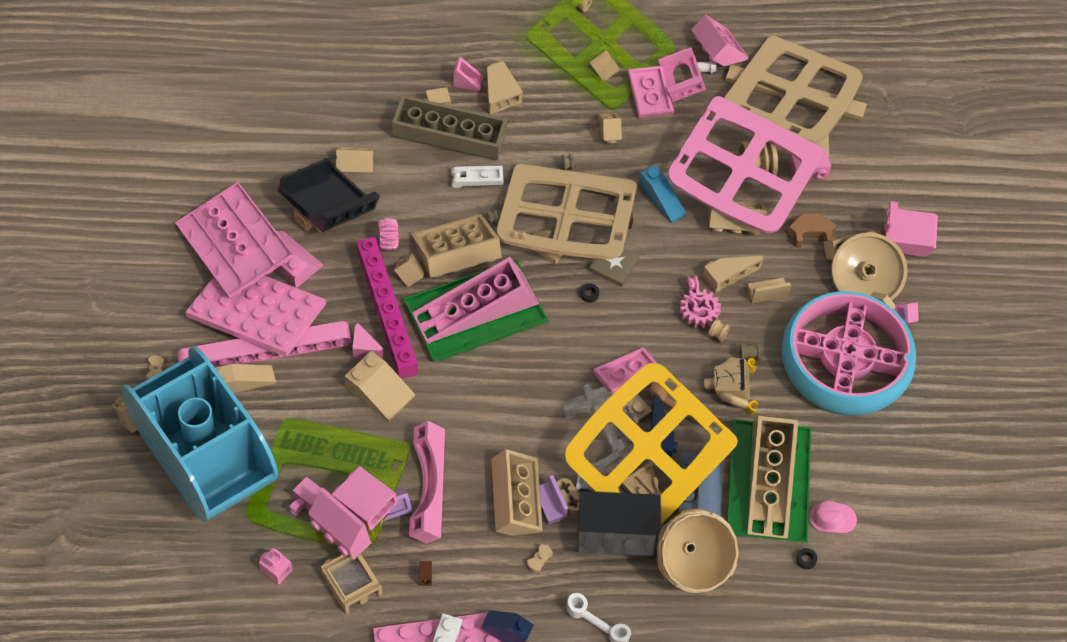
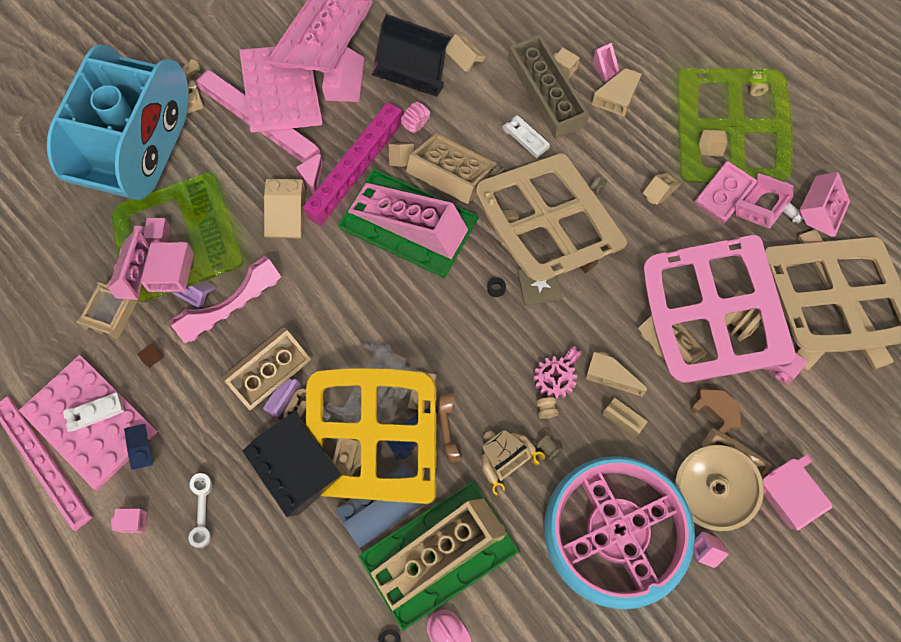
camera: 60 degrees right, 10 degrees up
tan slope [215,364,276,393] -> none
bright pink brick [259,548,293,585] -> none
tan piece [527,544,553,572] -> none
bright pink tile [593,347,658,395] -> none
dark azure slope [639,165,686,223] -> none
tan rock [657,509,739,593] -> none
tan tile [871,292,896,310] -> none

